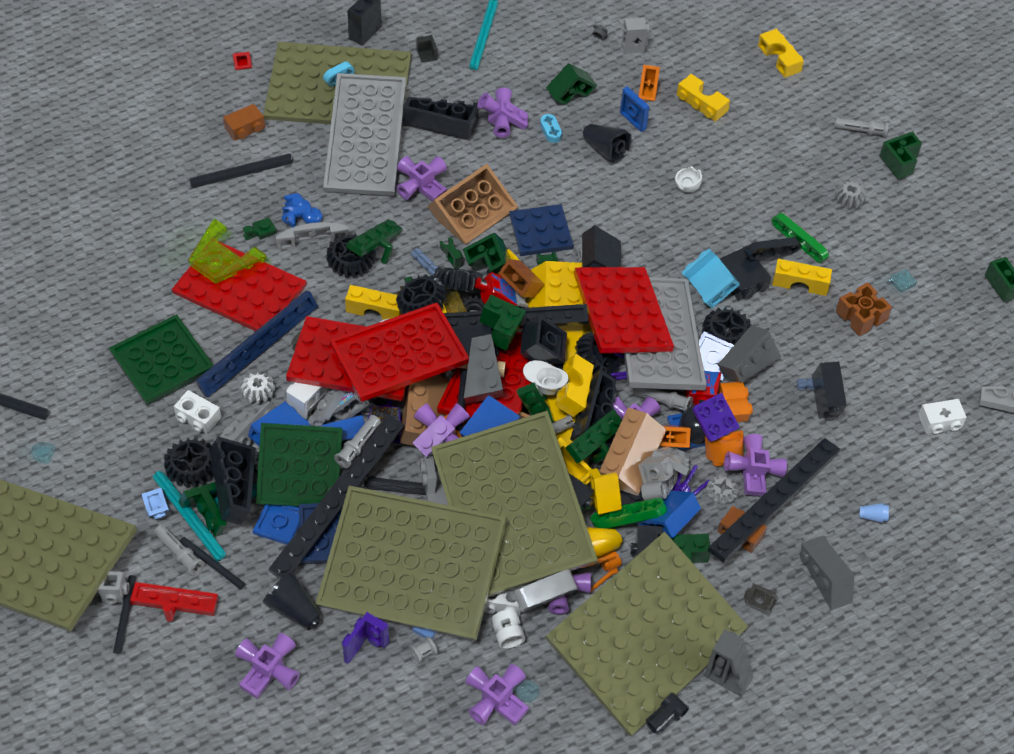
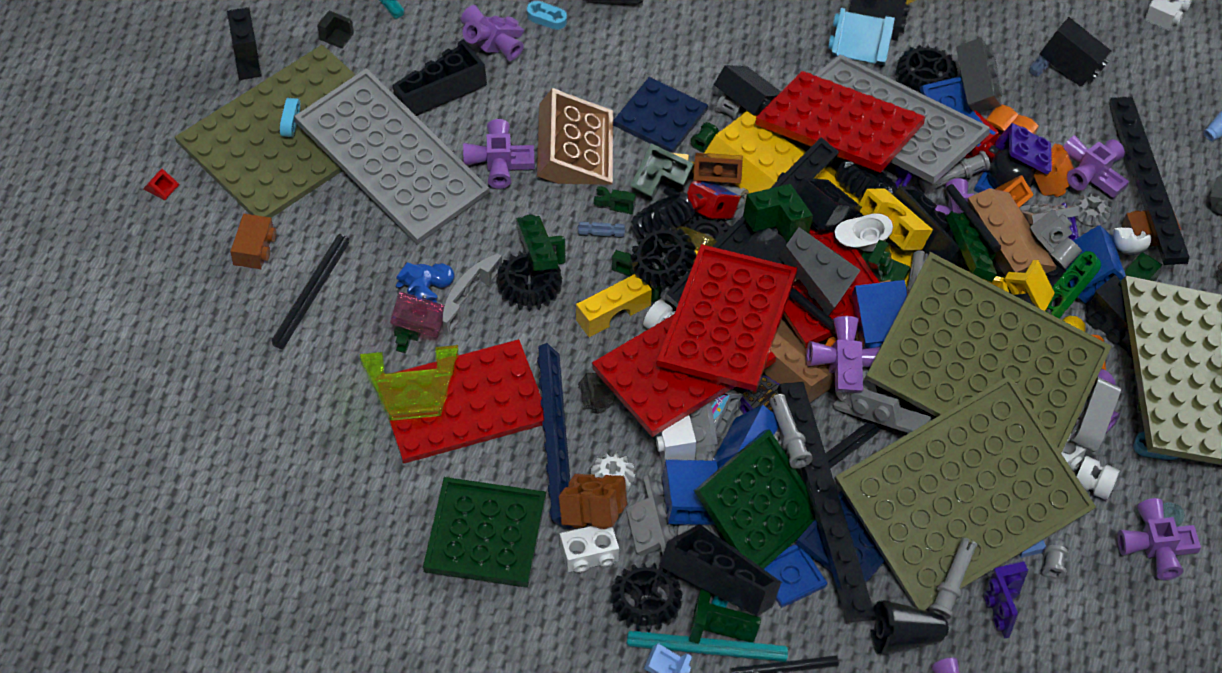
camera: 45 degrees left, 0 degrees up
none -> clear pink plate [390,291,445,338]
none -> dark orange brick [559,474,627,529]
none -> light grey pin [929,538,978,619]
none -> black bar [946,184,1001,252]
none -> white hair [1113,228,1151,255]

